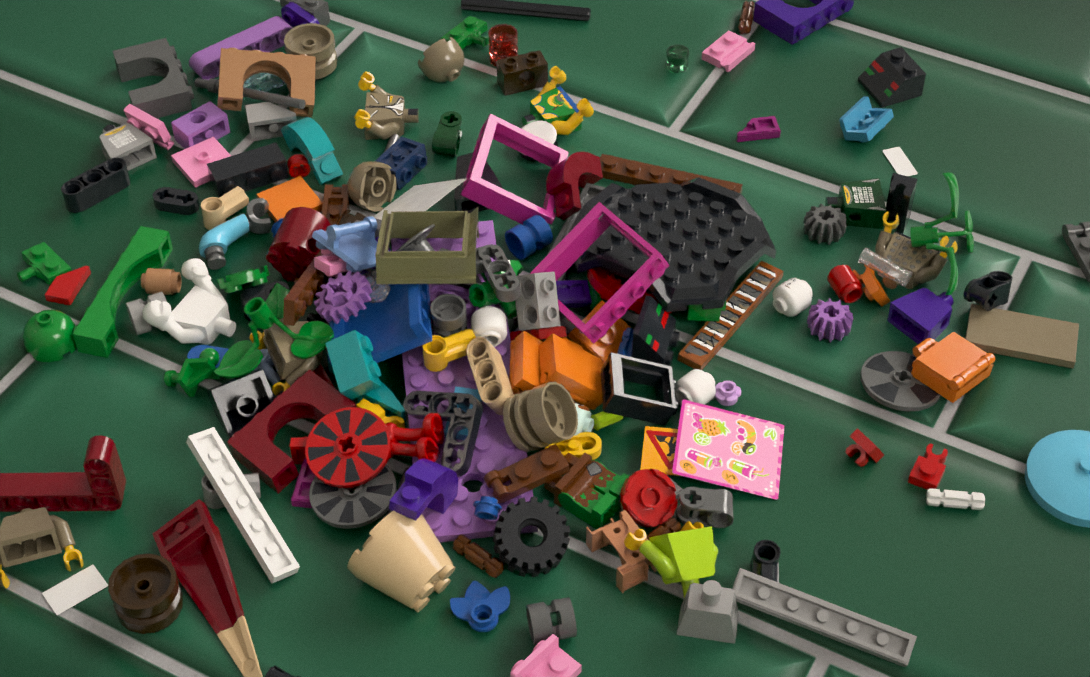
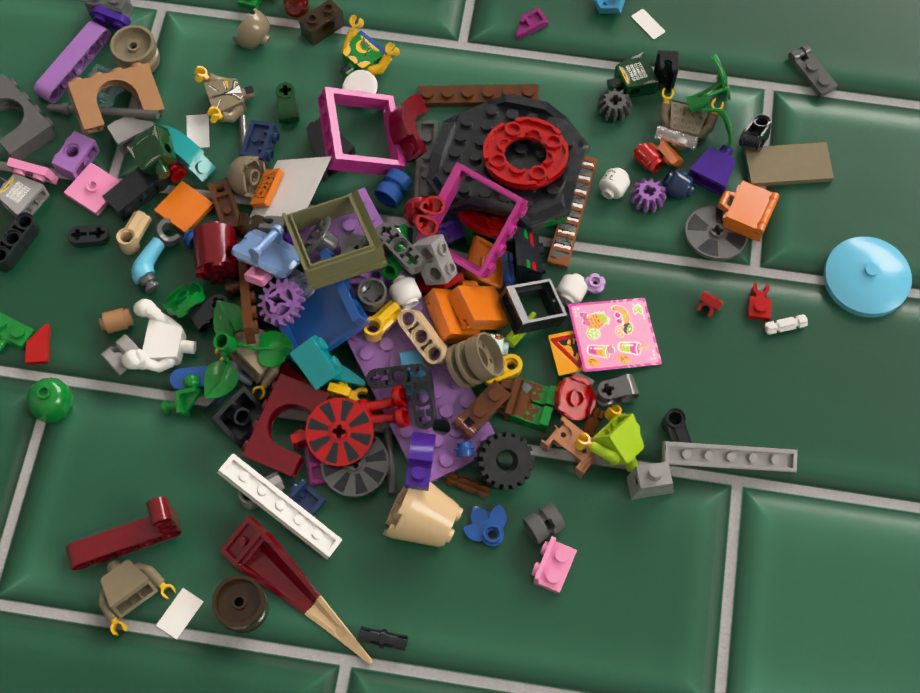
camera: 20 degrees left, 20 degrees up
green arch [73,226,173,358] -> none
none -> dark green torso [126,124,176,179]
none -> white sticker [186,114,210,148]
none -> orange tile [250,168,284,208]
none -> dark blue bracket [288,479,326,516]
none -> red piece [403,195,445,236]
none -> red plate [483,117,569,190]
none -> dark blue head [662,169,695,200]

